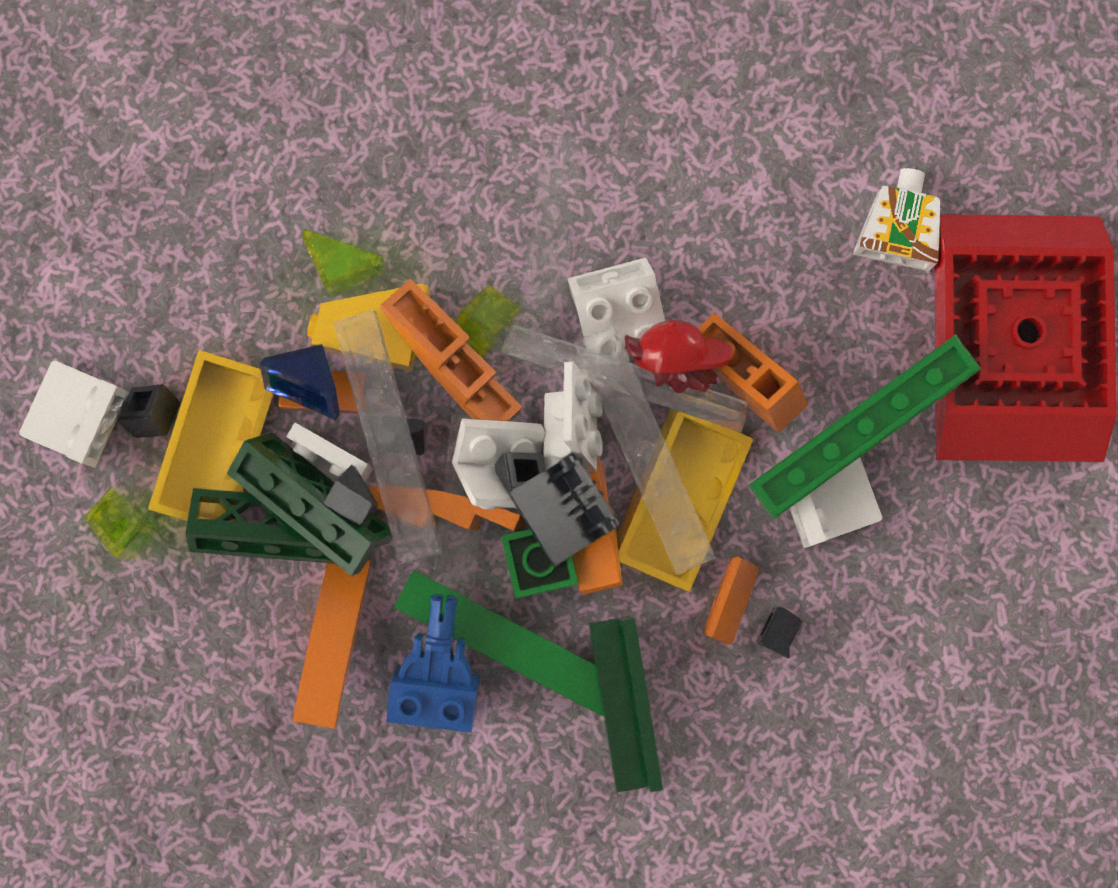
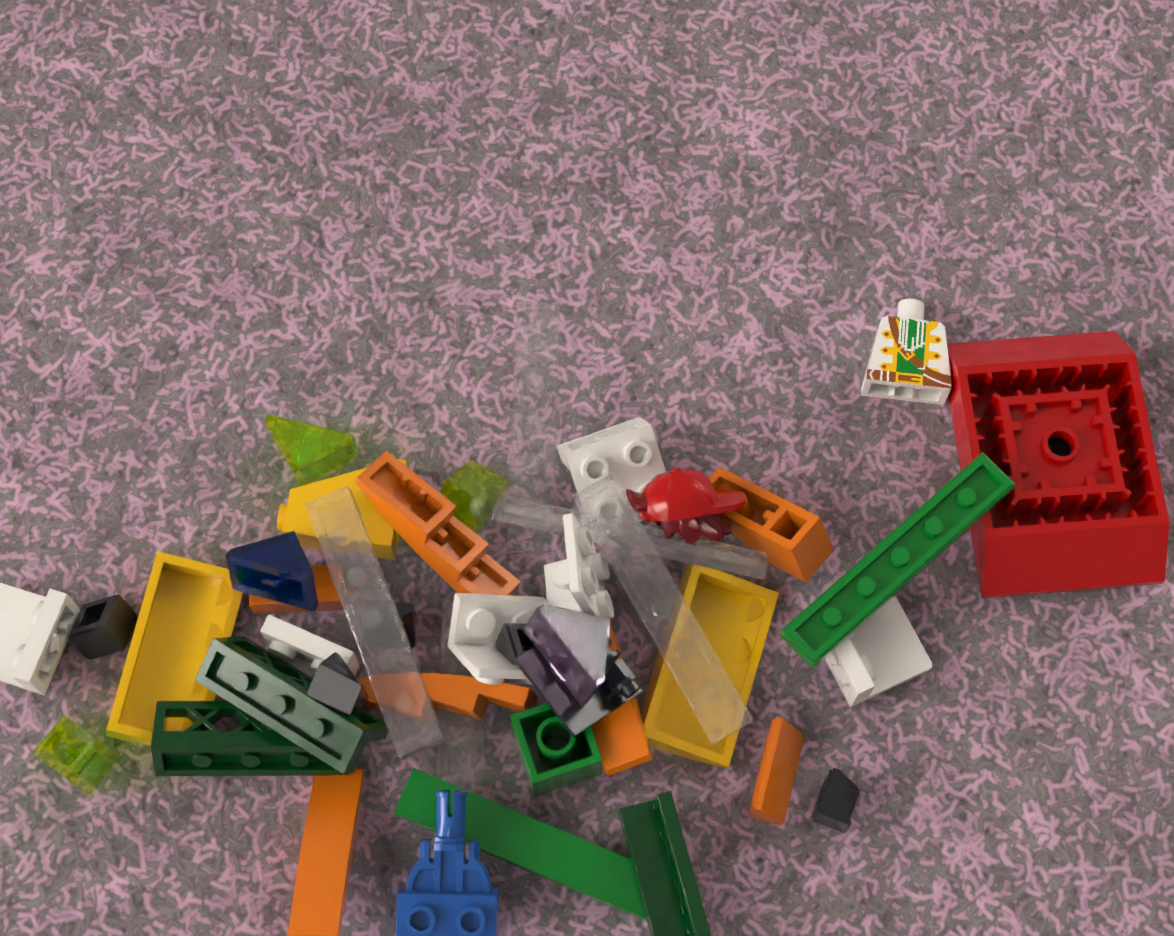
camera: 10 degrees left, 15 degrees down
none -> slope [523,603,610,706]

